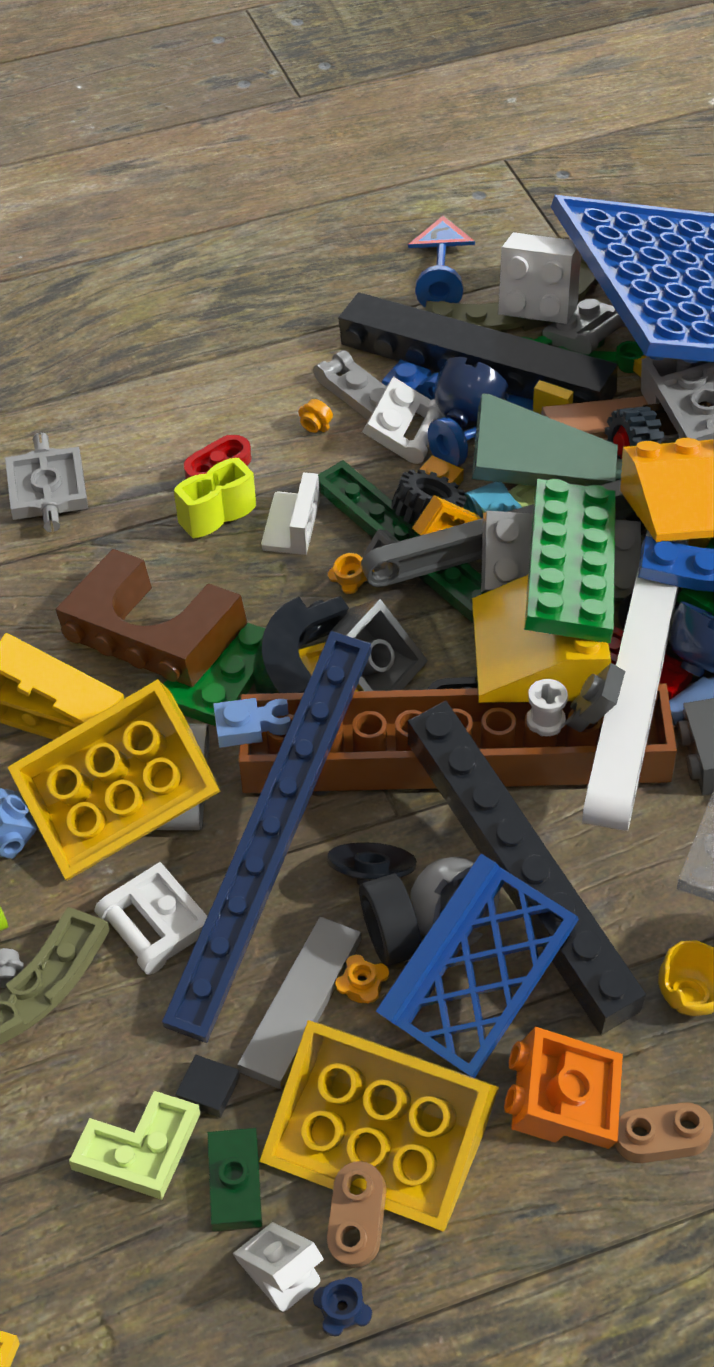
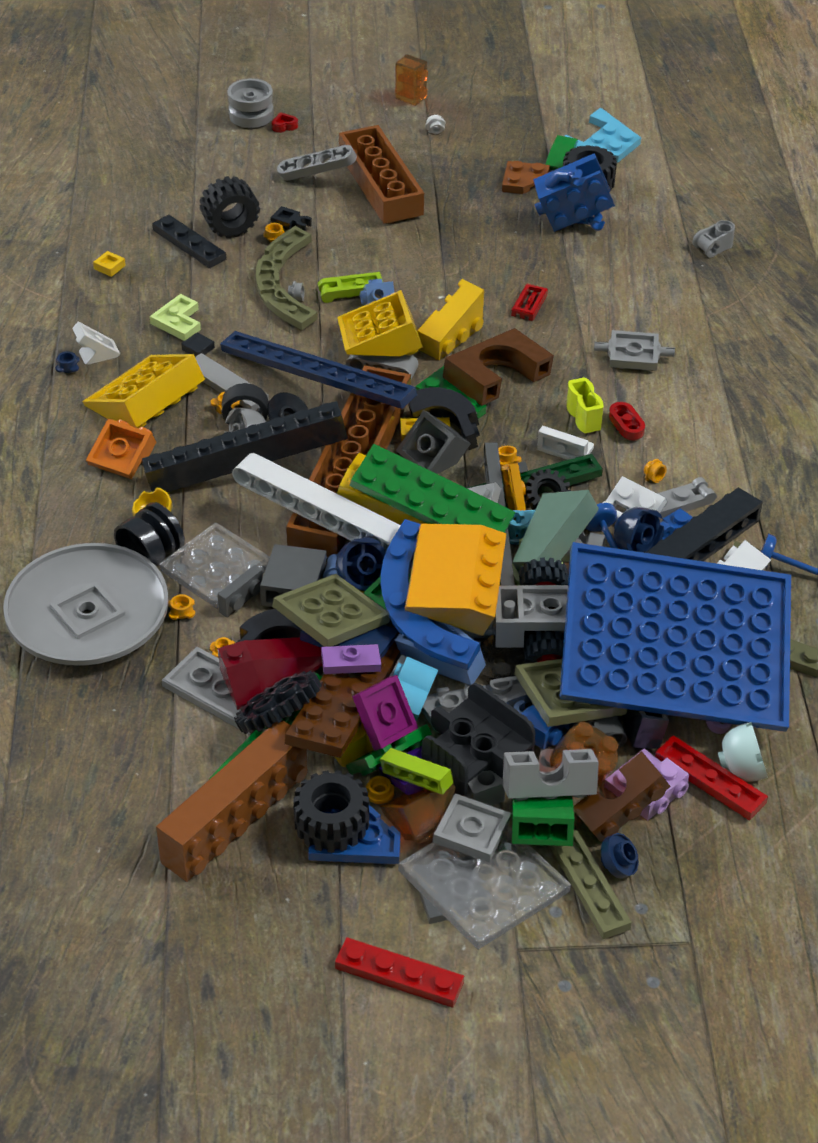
camera: 105 degrees right, 5 degrees down
white plate [95,862,207,975] -> none
dark green plate [207,1128,263,1232] -> none
medium blue plate [213,698,291,748] -> none
medium nougat plate [327,1161,386,1268] -> none
blue fence [376,854,579,1078] -> none
white bush [527,679,568,736] -> none
dark grey plate [565,663,625,733] -> none
medium nougat plate [615,1102,713,1163] -> none

